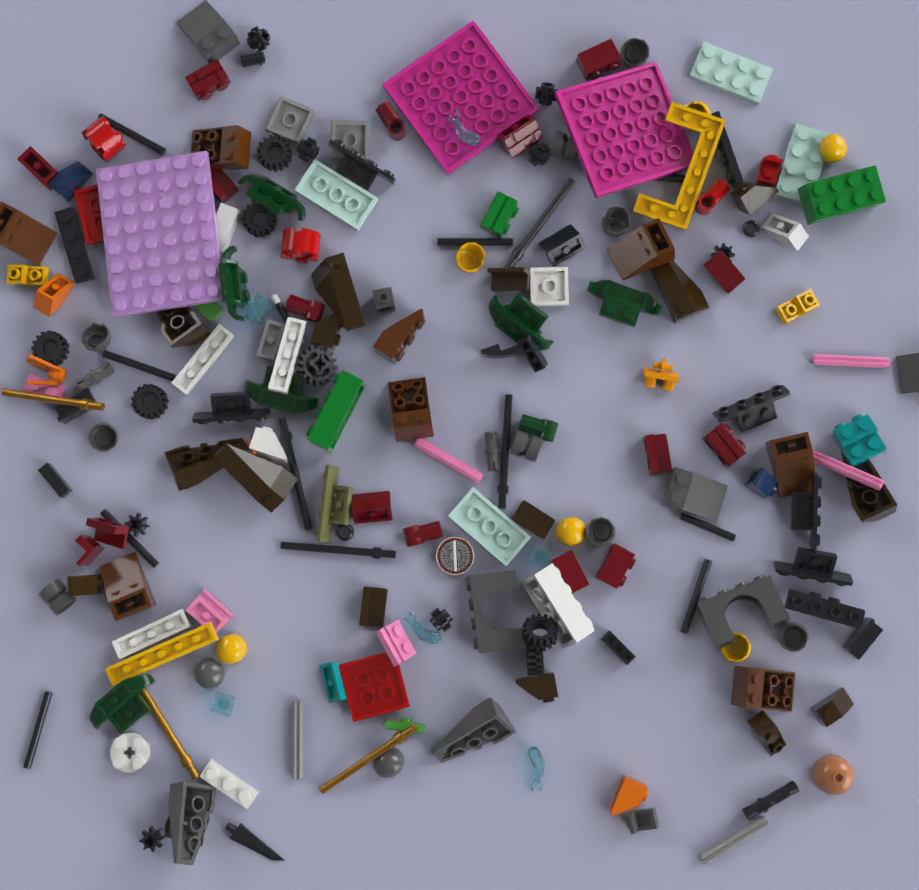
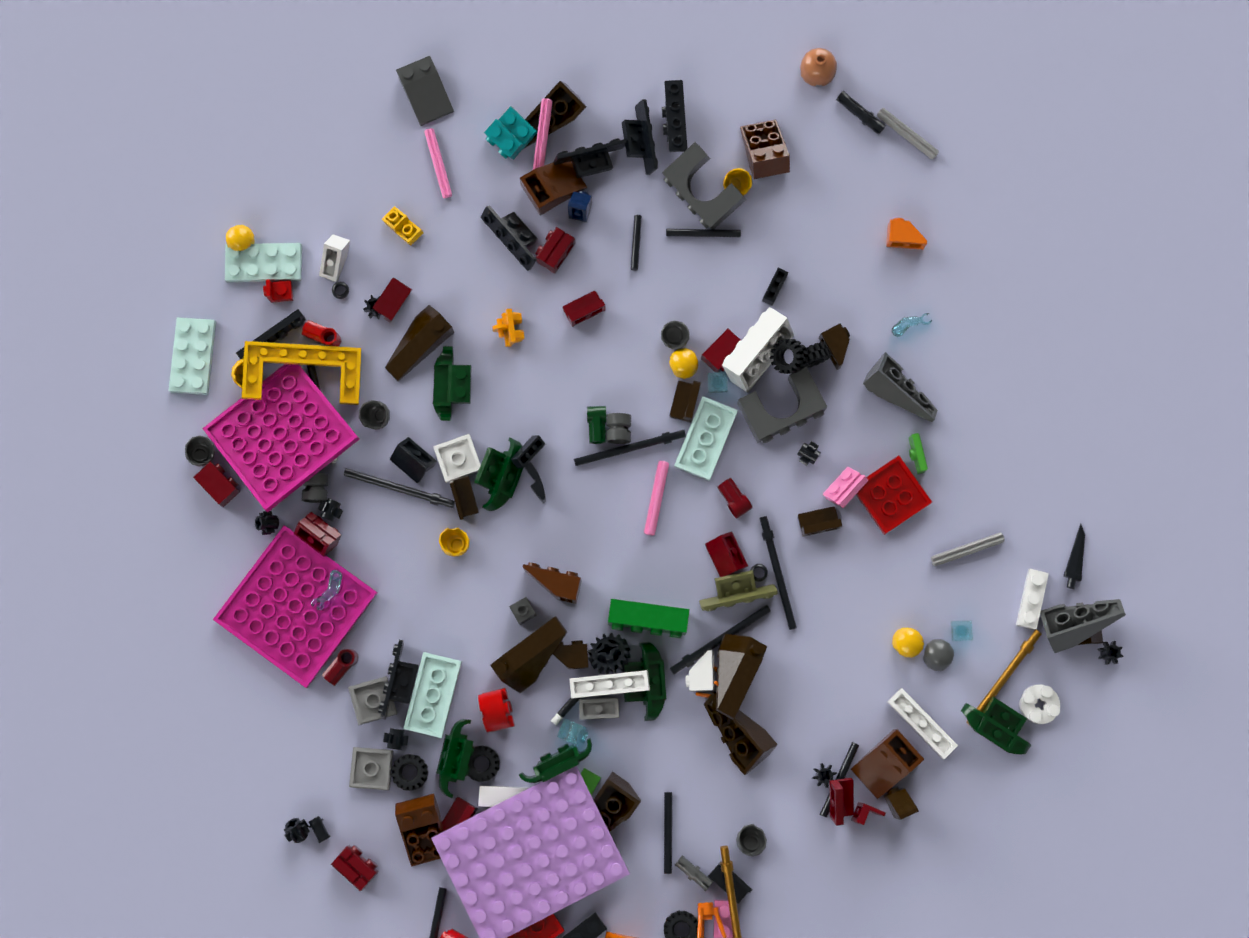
camera: 115 degrees left, 5 degrees down
black bar [23,691,53,769] -> none
black piece [38,463,73,498] -> none
dark grey wheel [39,579,76,616] -> none
dark grey hair [82,323,111,352] -> none
yellow plate [105,622,219,686] -> none
black tyre [131,384,169,419] -> none
white plate [171,324,235,395] -> none
dark grey slope [177,0,240,63] -> none
bright pink plate [186,589,234,634] -> none
black bracket [192,391,271,425] -> none
dark red piece [285,294,326,323] -> none
teal plate [319,661,347,703] -> none
pearl gold bar [319,724,418,794] -> none
dark grey hair [373,747,405,778] -> none
reddish brown slope [388,377,434,442] -> none
clear light blue arm [404,612,442,644] -> none
tile [436,537,474,575] -> none
black bar [437,238,513,246] -> none
green brick [480,192,519,238] -> none
dark grey pin [484,432,500,471] -> none
dark red brick [595,543,636,589] -> none
reddish brown slope [607,218,675,281] -> none
dark grey bracket [626,807,659,834] -> none
dark grey slope [661,467,728,522] -> none
slope [730,182,779,215] -> none
dark brown slope [747,710,787,756] -> none
dark grey hair [778,622,809,652] -> none
green brick [797,165,886,225] -> none
dark brown slope [810,687,854,727] -> none
black panel [842,617,883,660] -> none

